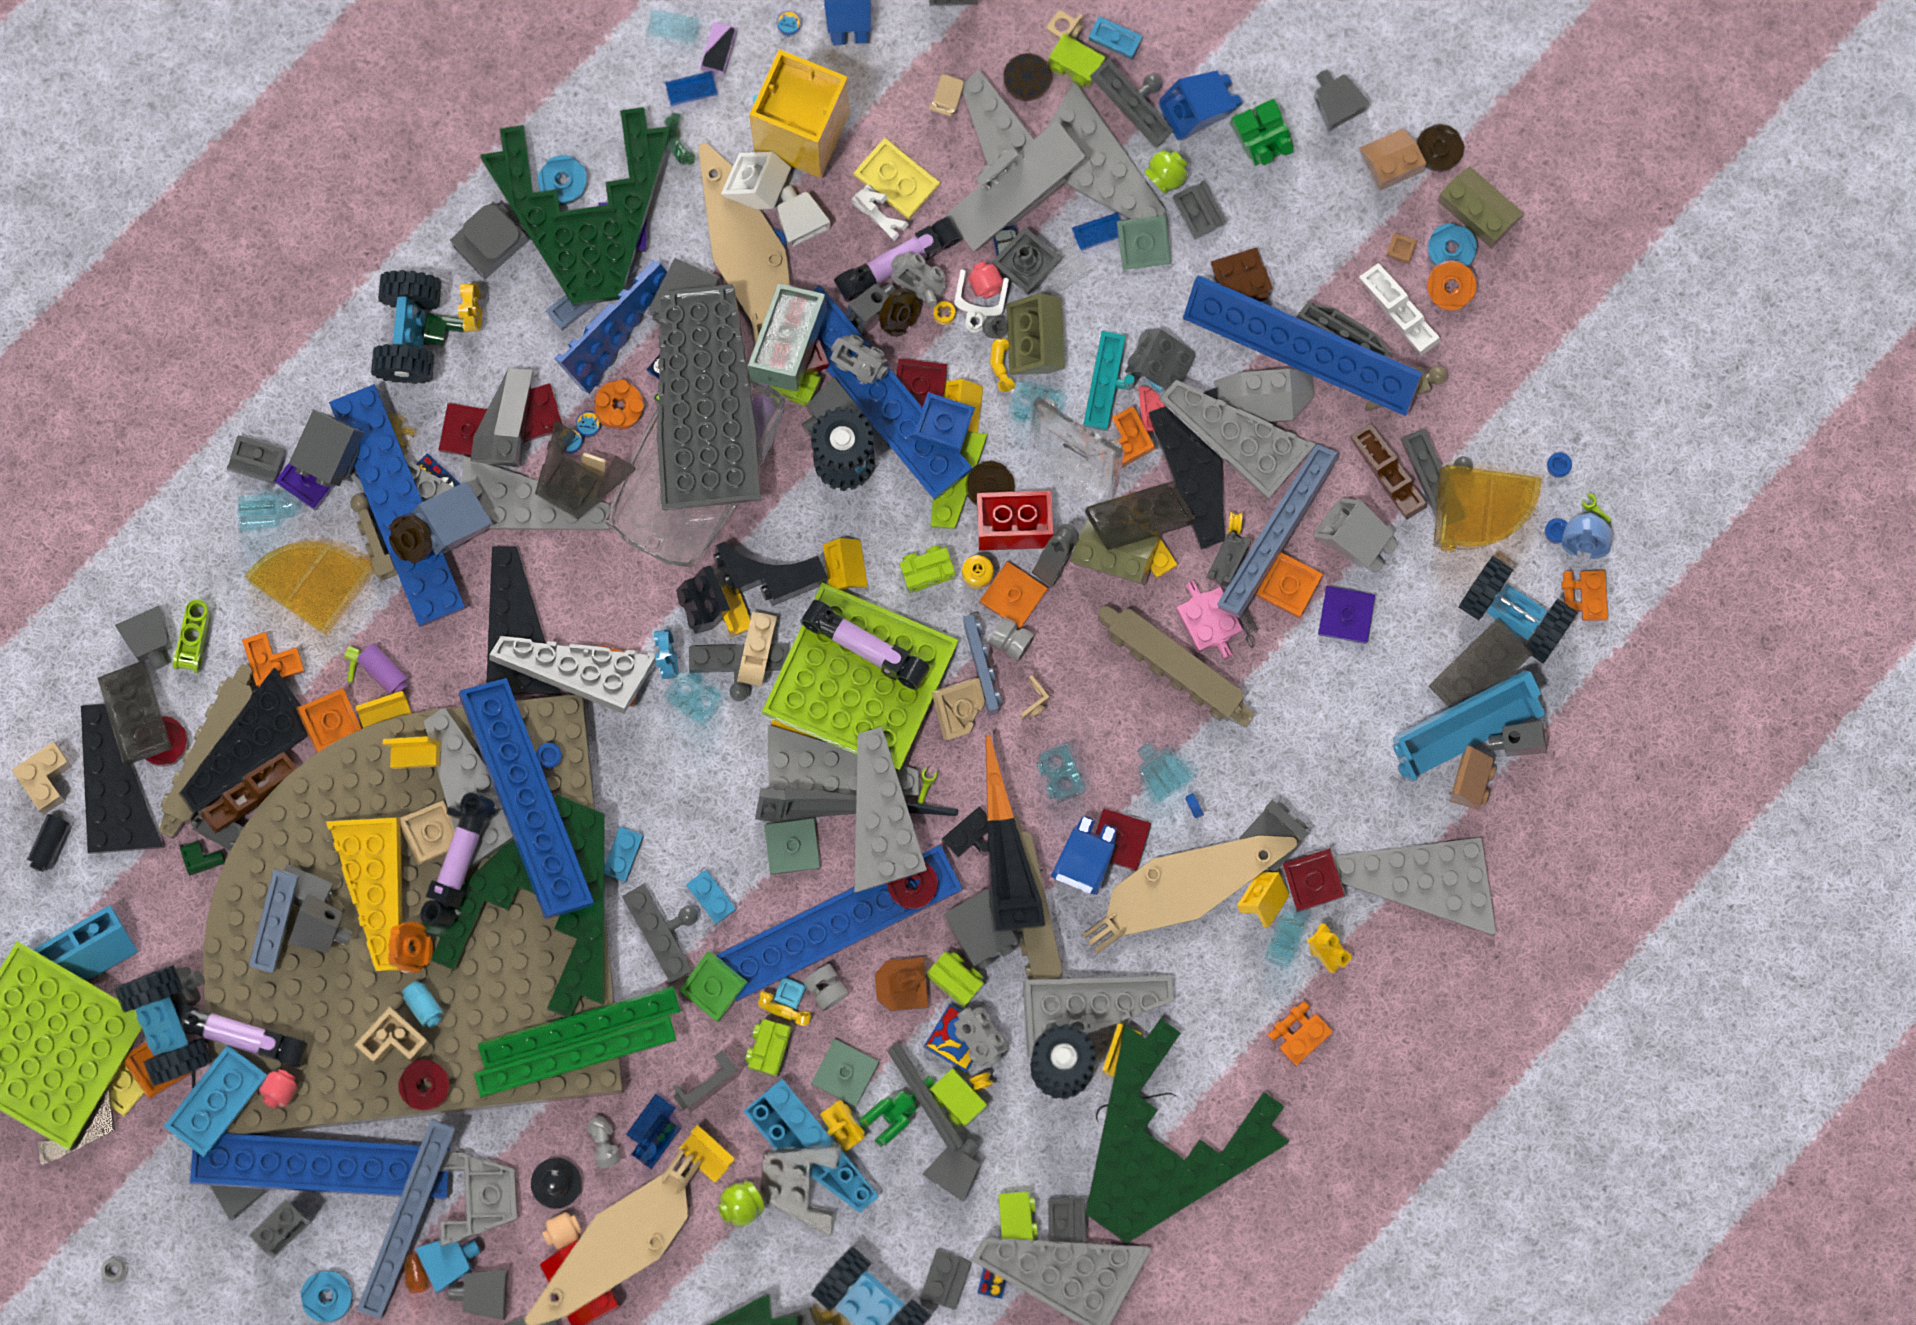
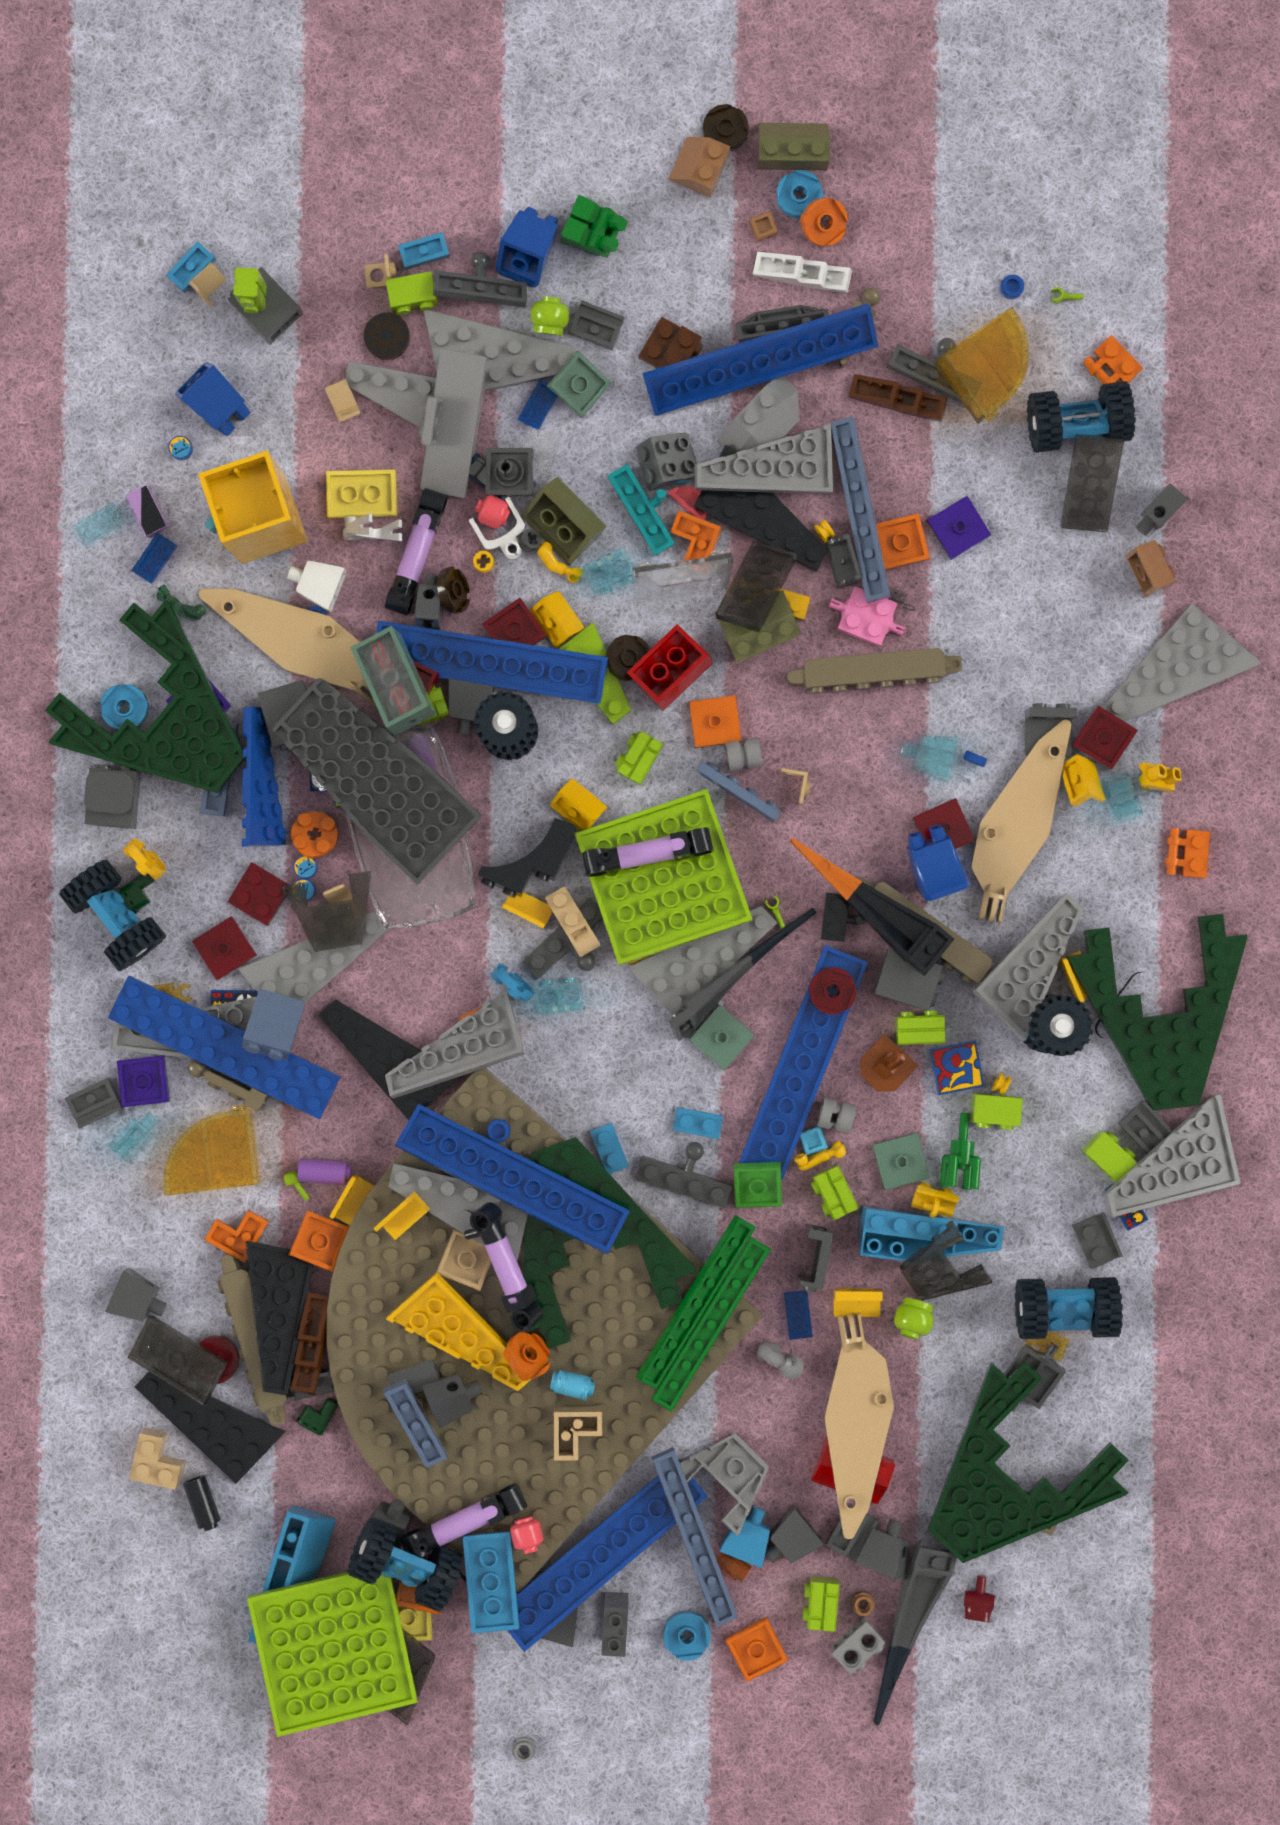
camera: 45 degrees left, 10 degrees up
lime piece [173,599,211,674] -> none
dark grey brick [288,409,364,488] -> none
dark brown tile [389,514,433,564] -> none
dark red plate [398,1060,450,1112] -> none
dark grey wedge [470,368,533,467] -> none
black plate [531,1158,582,1209] -> none
light nougat head [542,1212,582,1250] -> none
clear blue tile [631,1113,681,1170] -> none
black plate [676,565,730,634] -> none
white slope [721,152,791,209] -> none
light grey brick [830,334,889,384] -> none
light grey wing [855,727,927,893] -> none
dark grey axle [888,1043,963,1153] -> none
light grey brick [891,251,946,307] -> none
blue tile [912,392,975,454] -> none
dark grey torso [922,1138,980,1202] -> none
tan plate [932,678,985,740] -> none
light grey brick [954,1007,1009,1066] -> none
yellow head [962,555,994,590] -> none
dark grey piece [1032,524,1079,587] -> none
clear light blue brick [1036,743,1086,804] -> none
light grey hips [1313,498,1398,572] -> none
dark grey torso [1314,69,1370,132] -> none
dark azure panel [1392,670,1546,782] -> none
blue tile [1544,518,1567,544] -> none
medium blue cylinder [1562,513,1612,559] -> none

